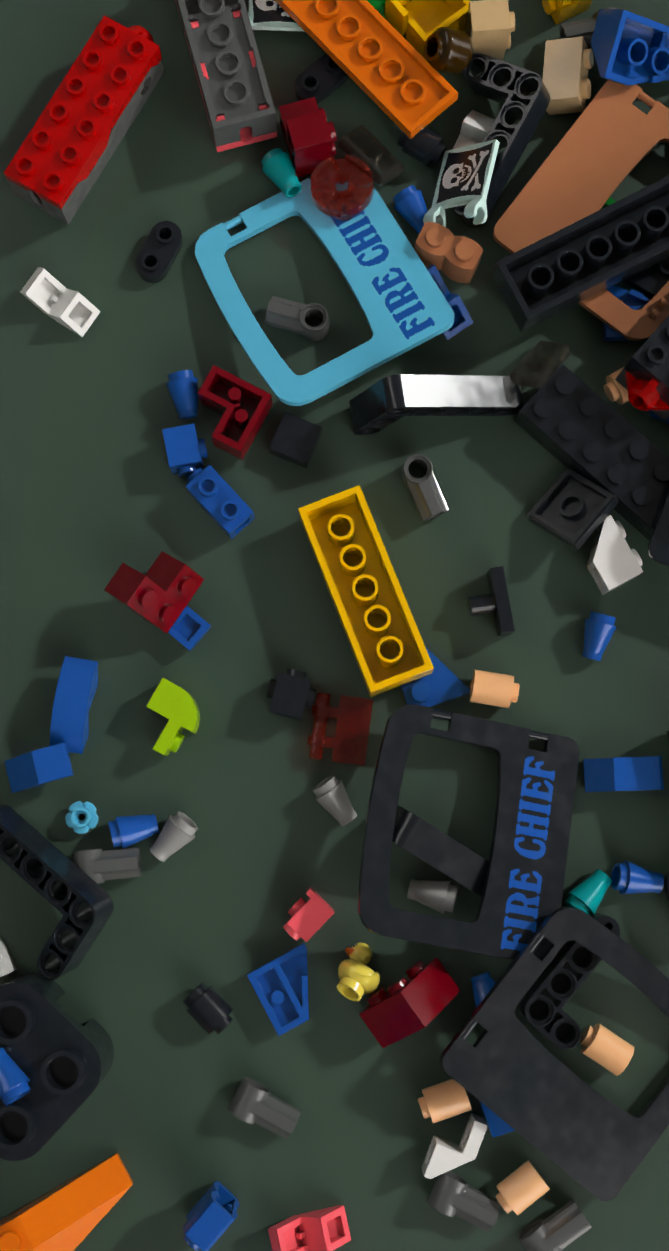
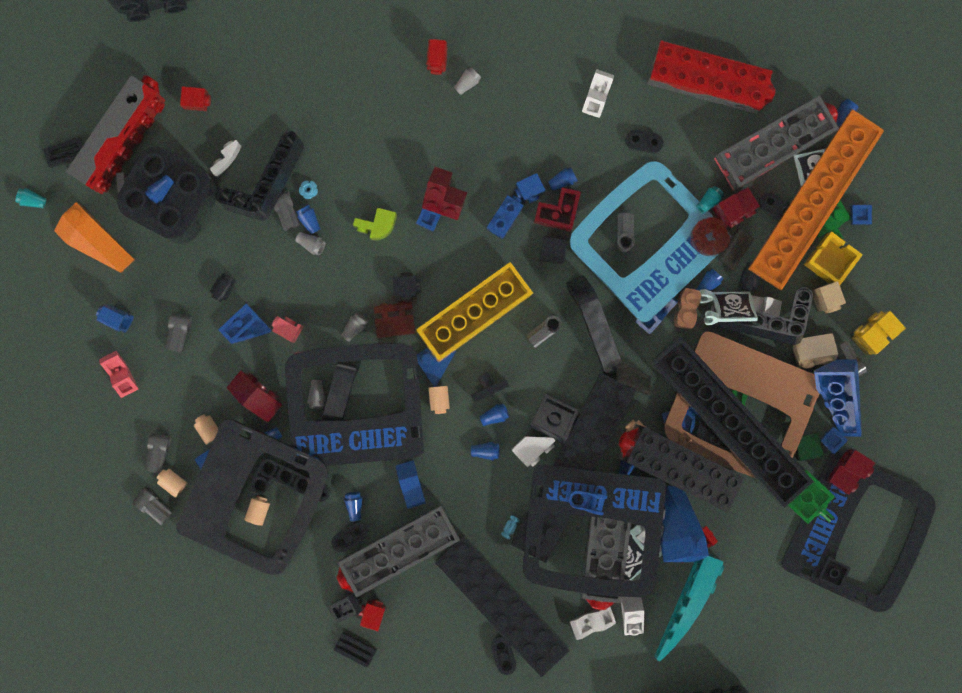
camera: 75 degrees right, 5 degrees up
blue slope [4,743,74,793] -> none
blue brick [50,656,98,754] -> none
light yellow animal [337,942,380,1002] -> none
white slope [421,1113,488,1179] -> none
dark brown head [424,27,473,74] -> none
teal cone [564,869,612,916] -> none
none -> blue cone [479,404,509,426]

